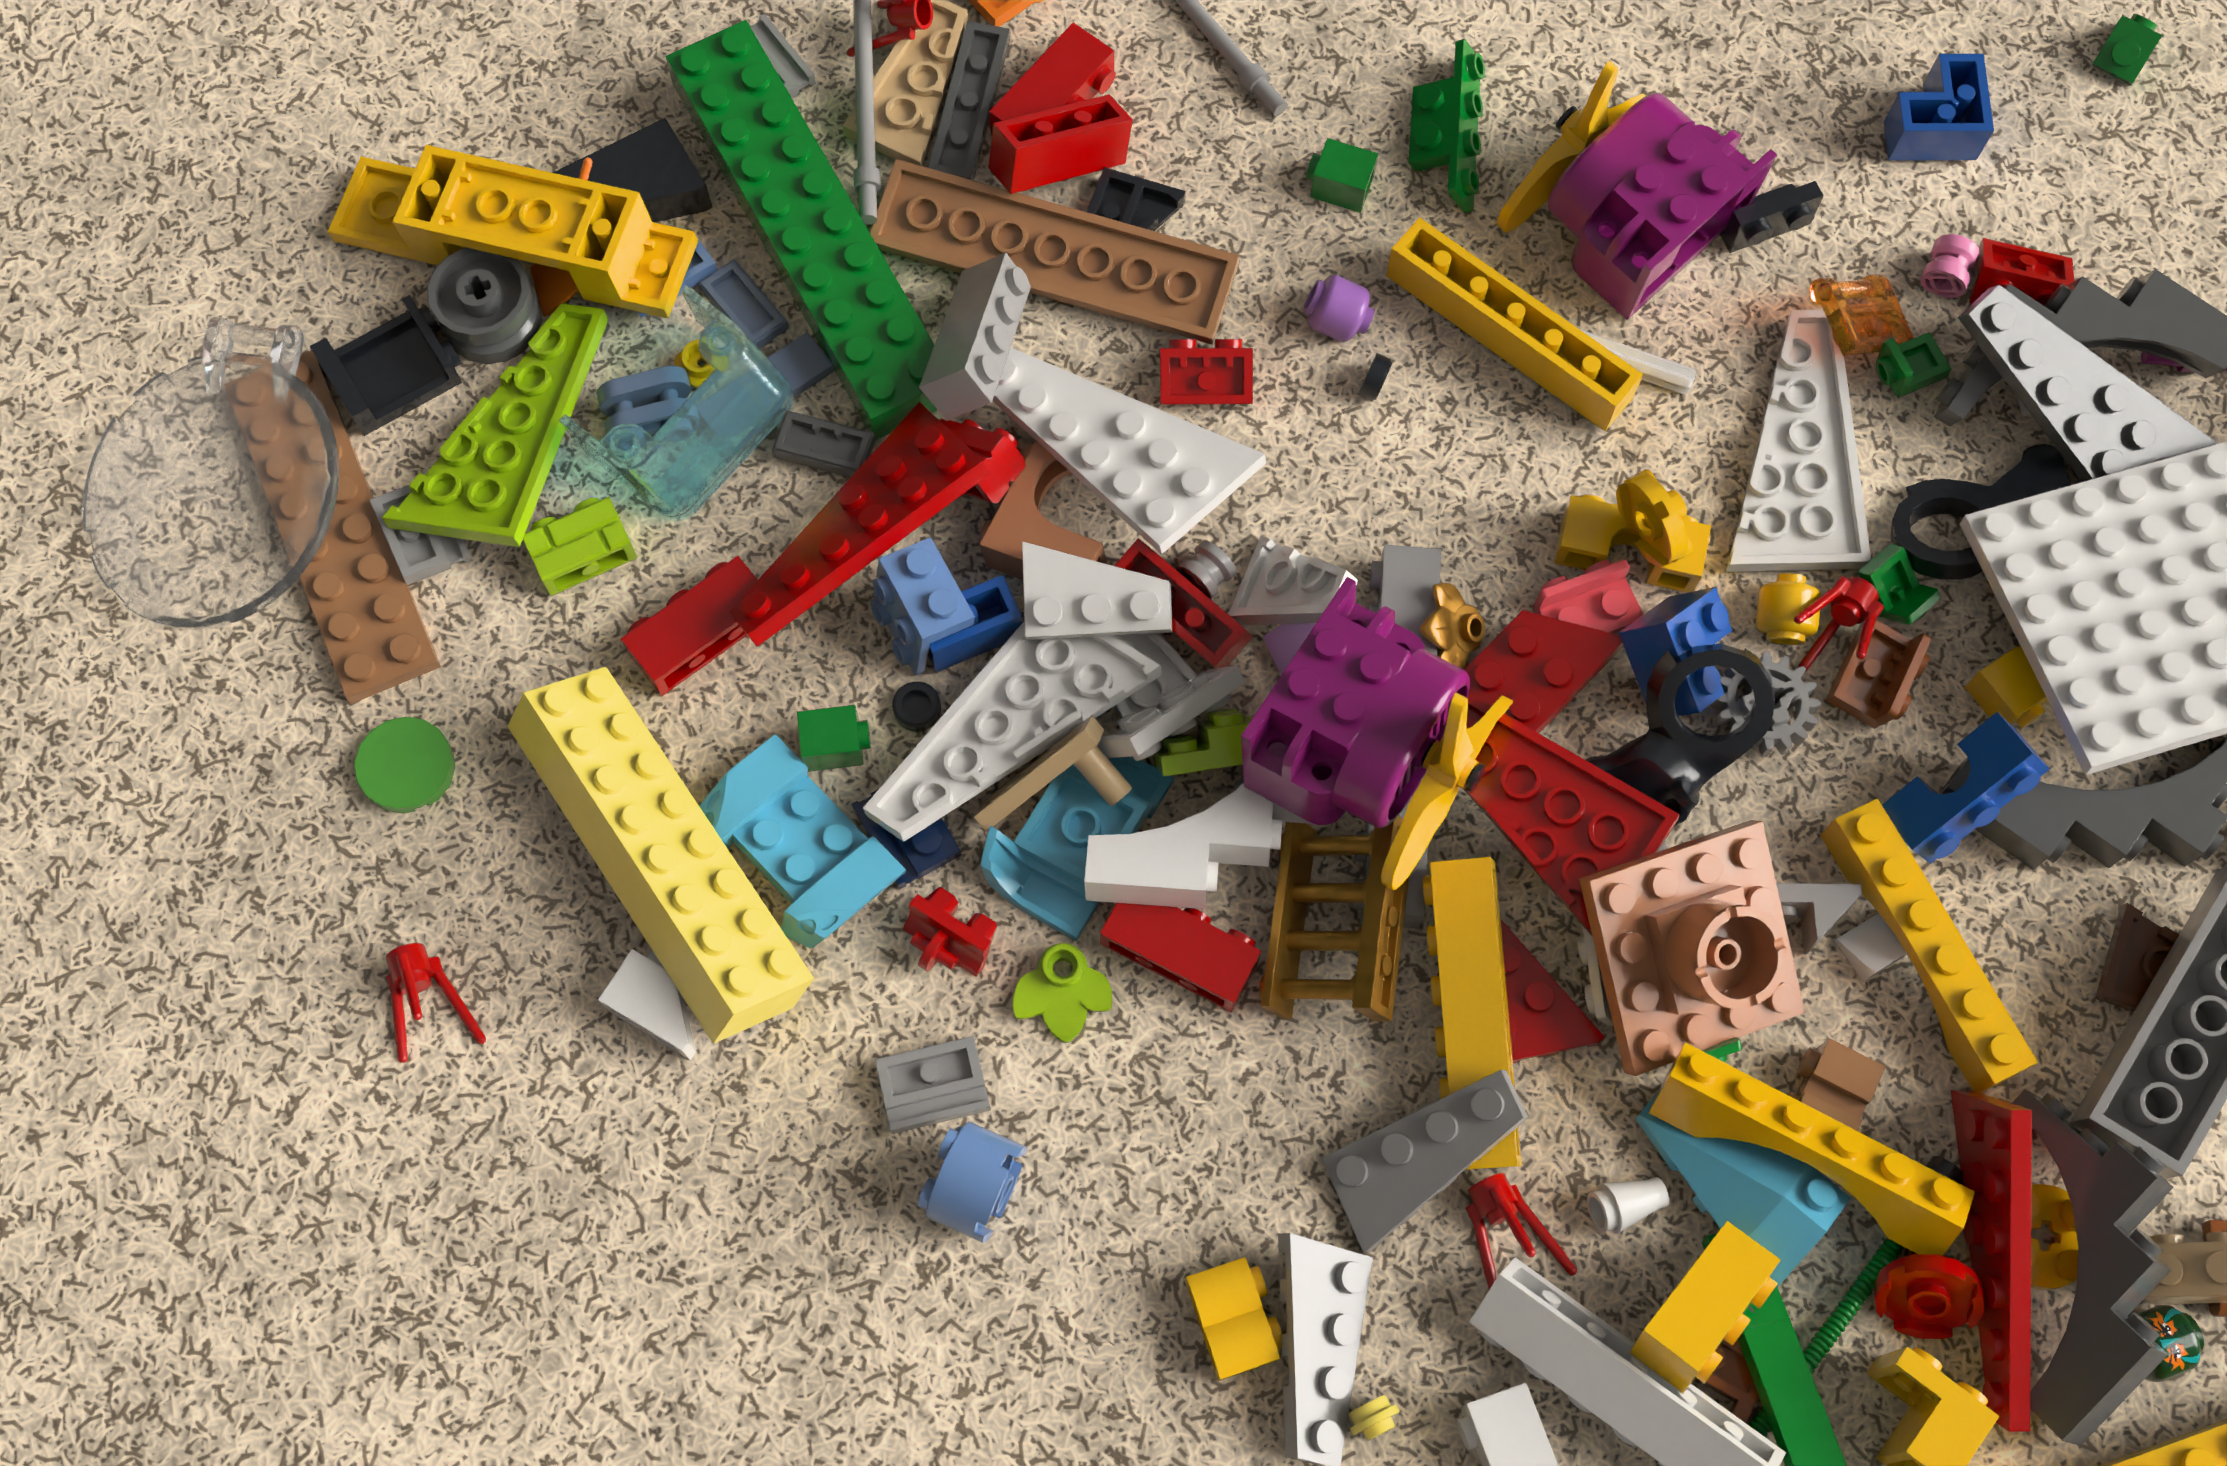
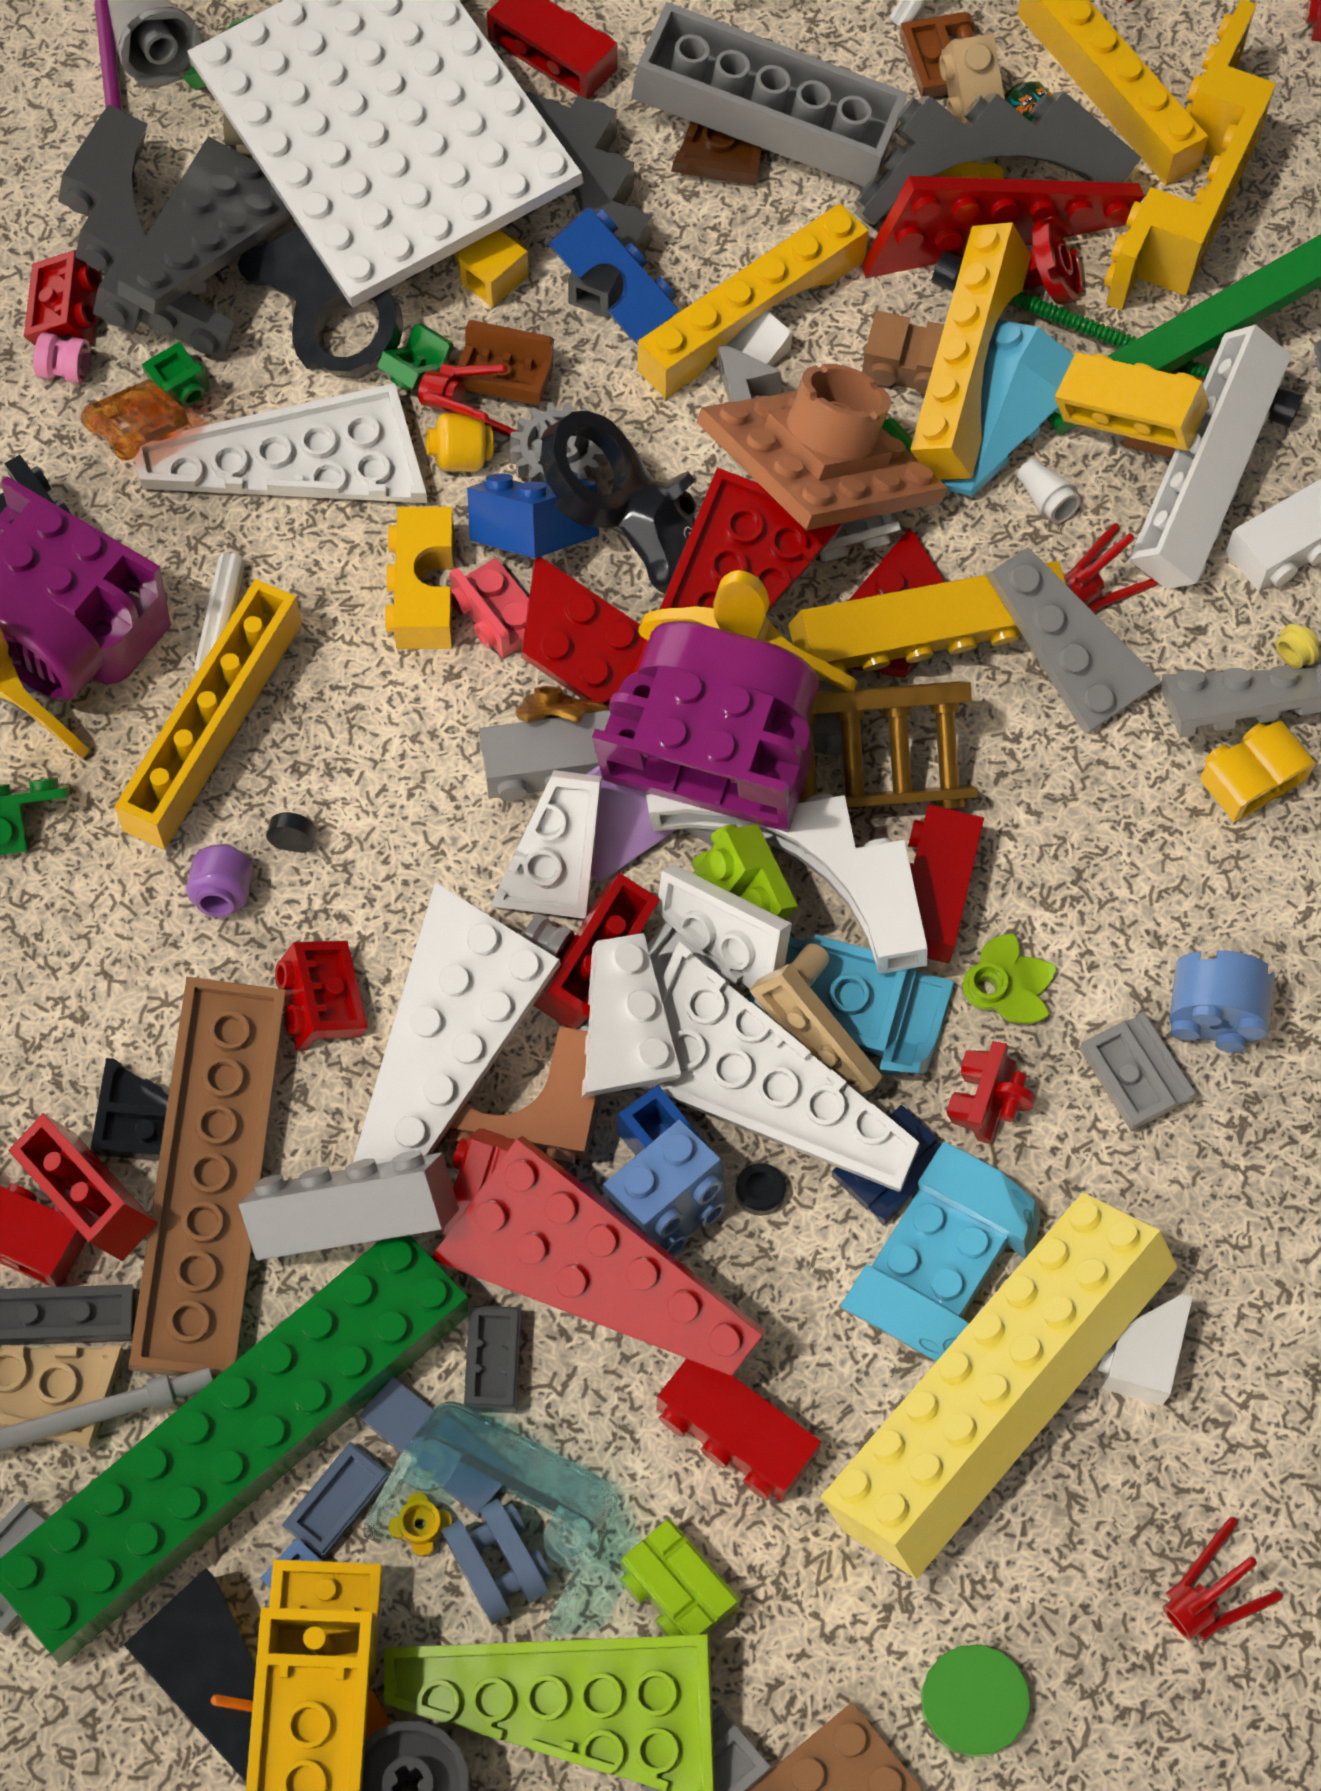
camera: 105 degrees left, 5 degrees down
green brick [797,705,871,772] -> none
green brick [1306,138,1379,213] -> none
yellow plate [1616,469,1693,567] -> none

